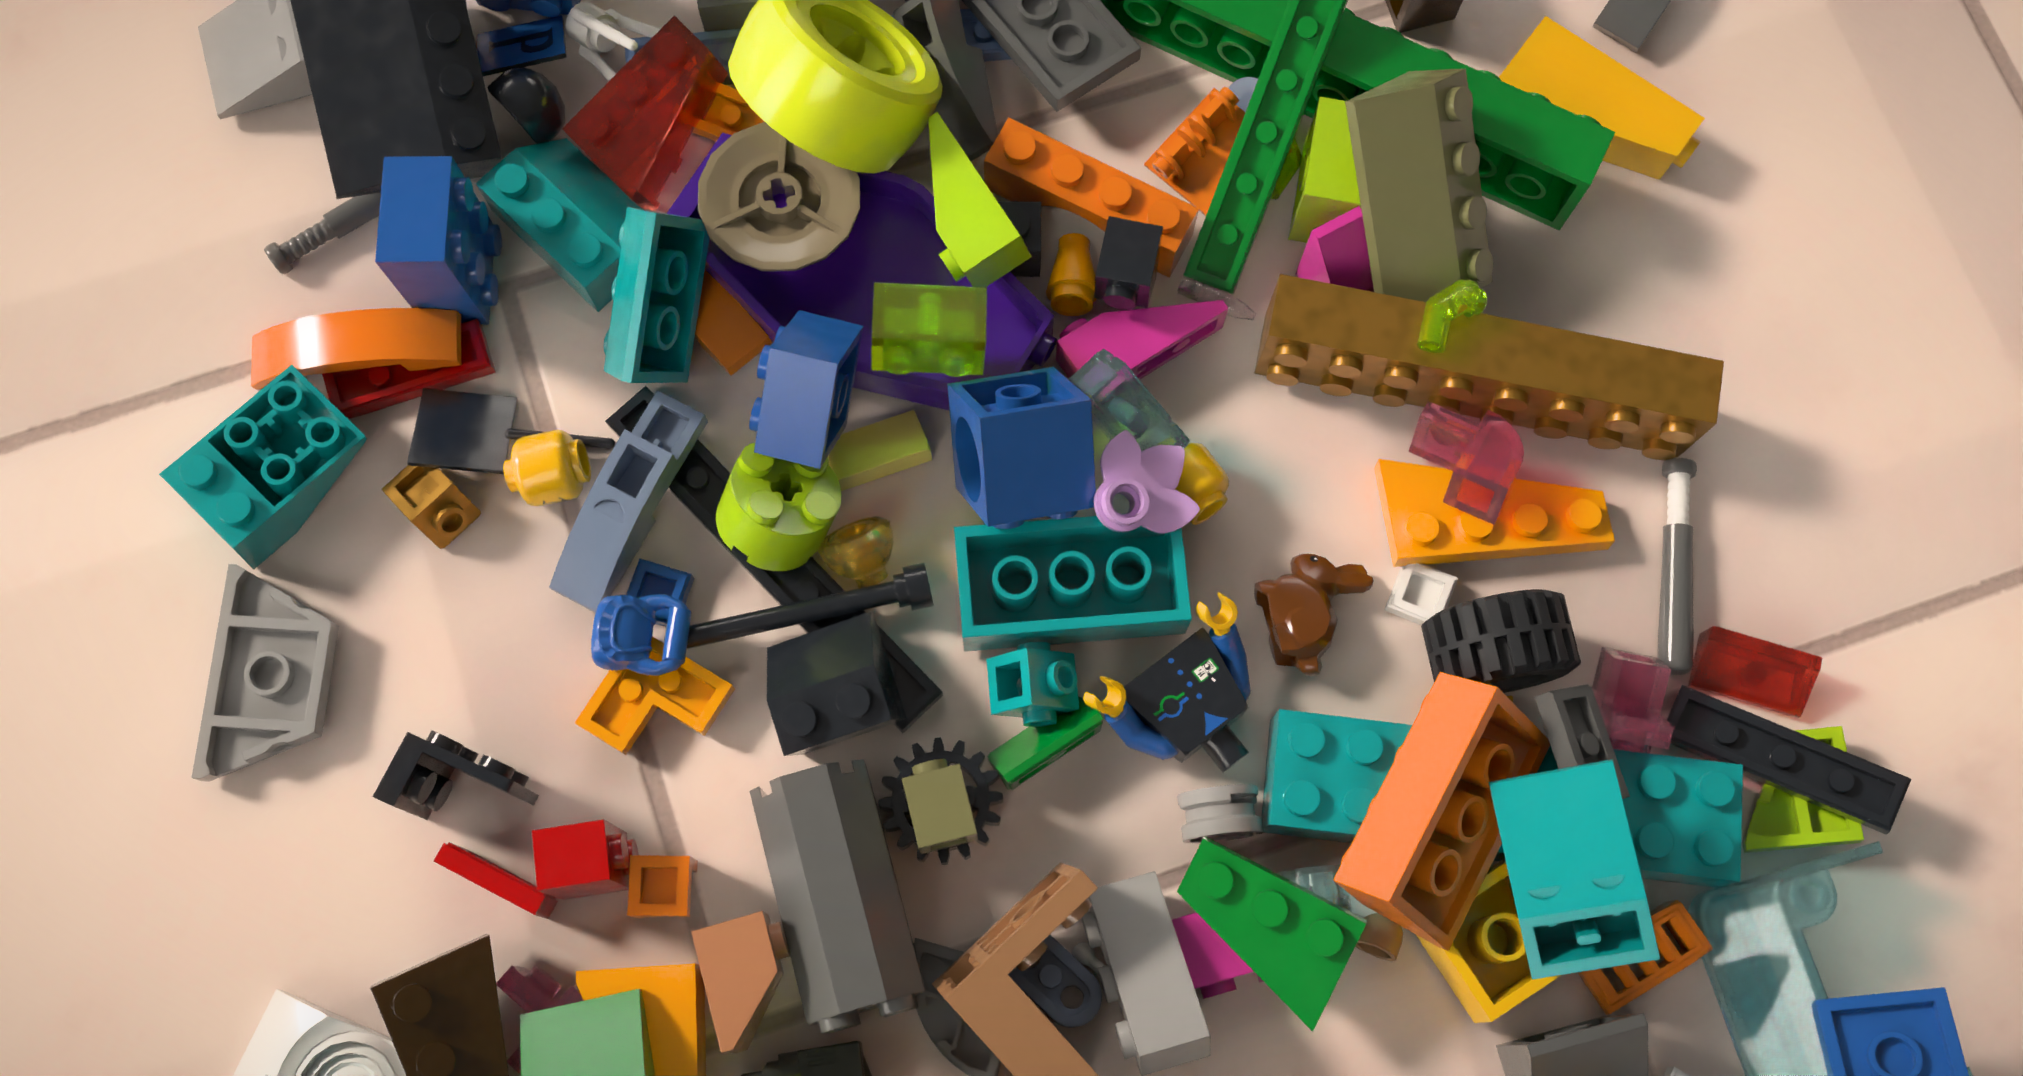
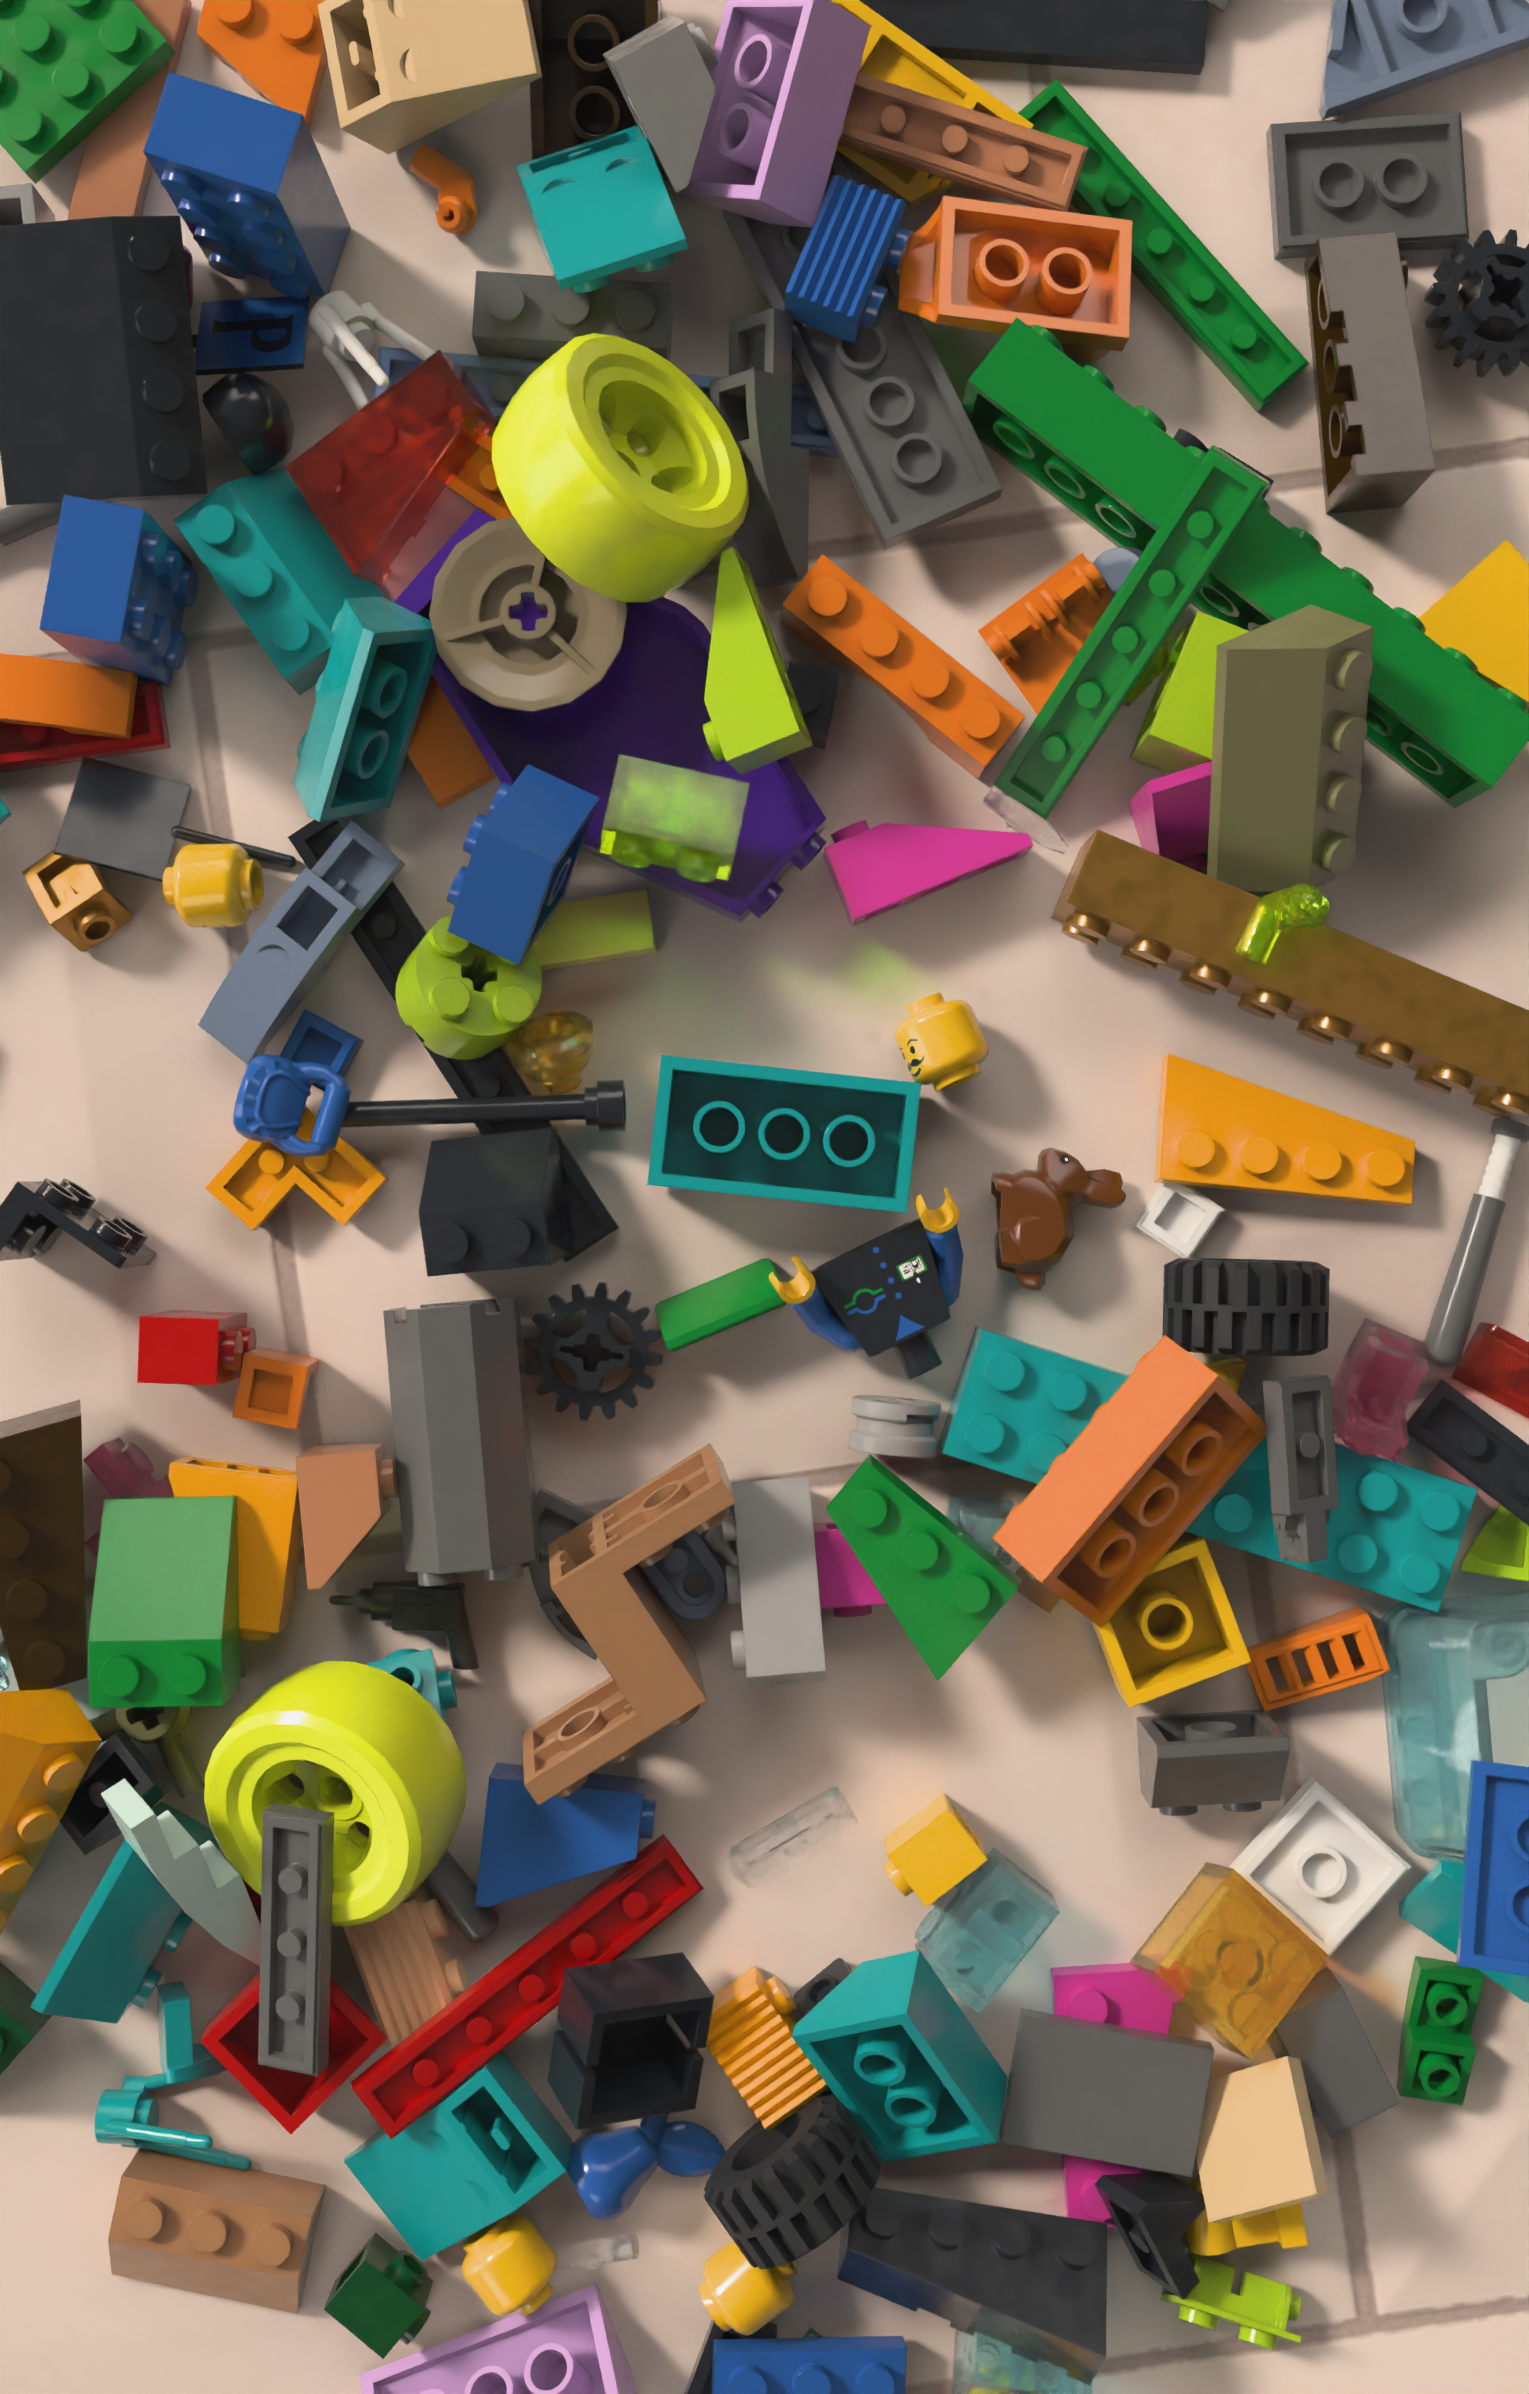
camera: 10 degrees right, 15 degrees up
red tile [433,842,558,919] -> none
olive brick [902,759,978,854] -> none
blue brick [947,367,1096,529] -> none
teal brick [987,642,1079,727] -> none
light orange cone [1046,233,1097,316] -> none
clear light blue brick [1068,349,1190,451] -> none
black slope [1094,216,1163,310] -> none
lavender plate [1094,430,1200,534] -> none
clear pink brick [1409,401,1524,525] -> none
teal slope [1489,759,1660,980] -> none

